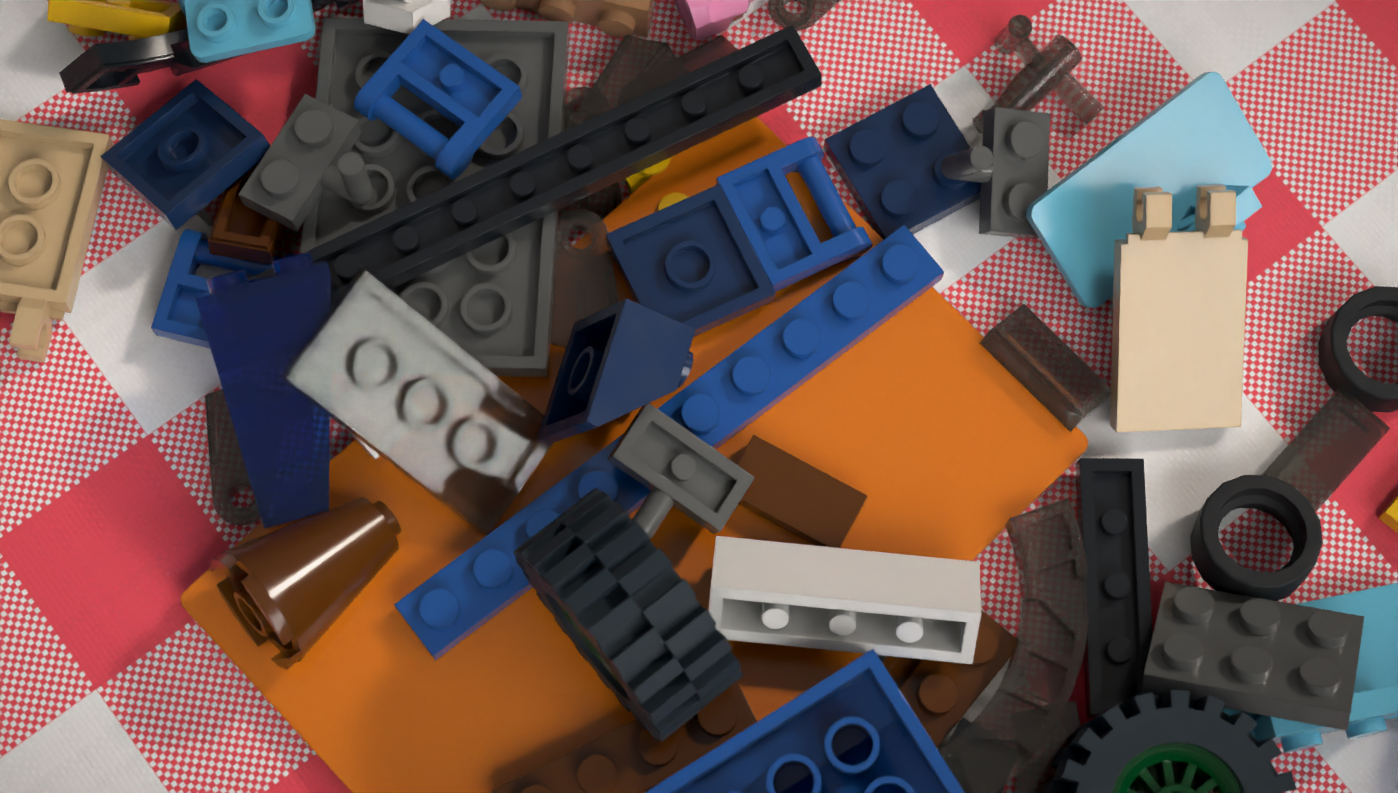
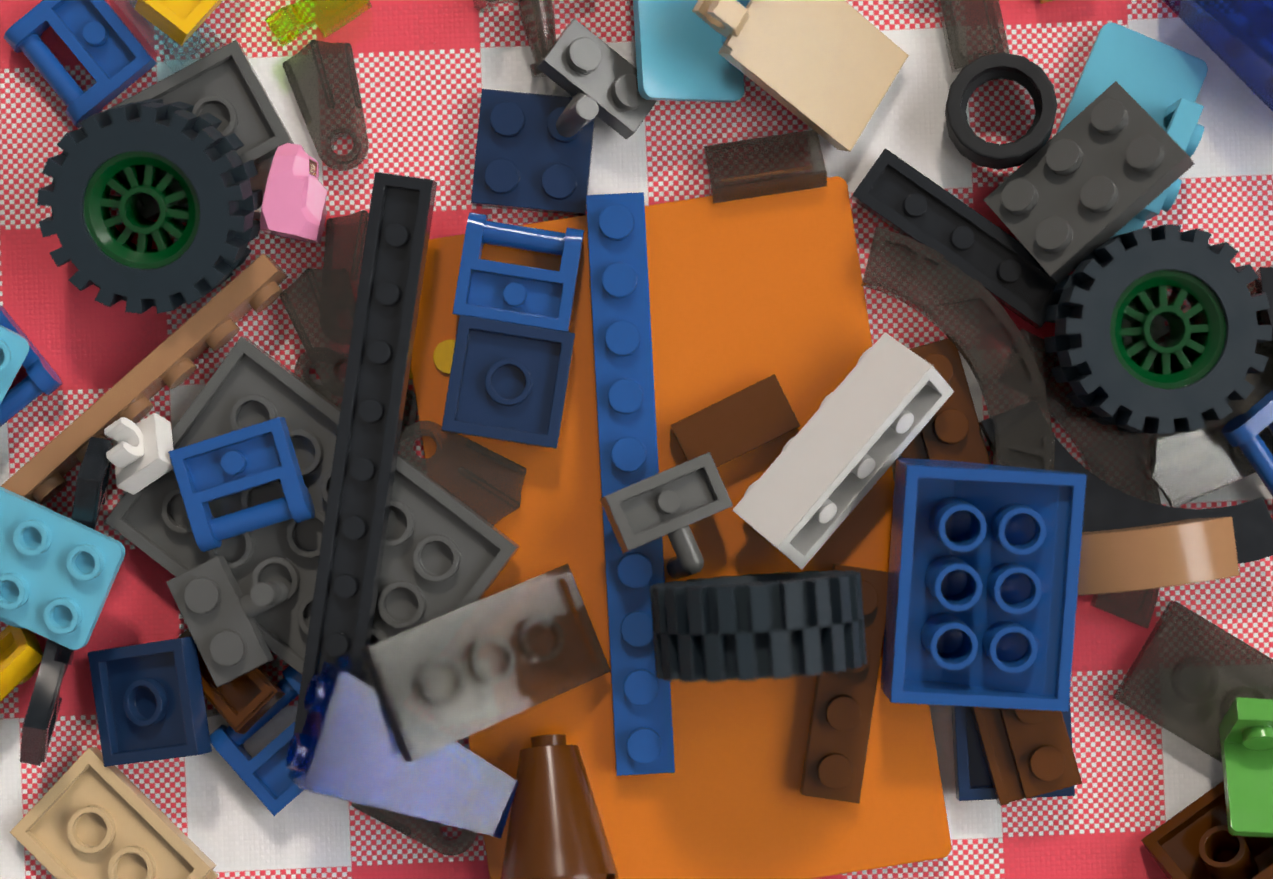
camera: 55 degrees left, 15 degrees up
dark blue slope [536,298,695,445] -> none

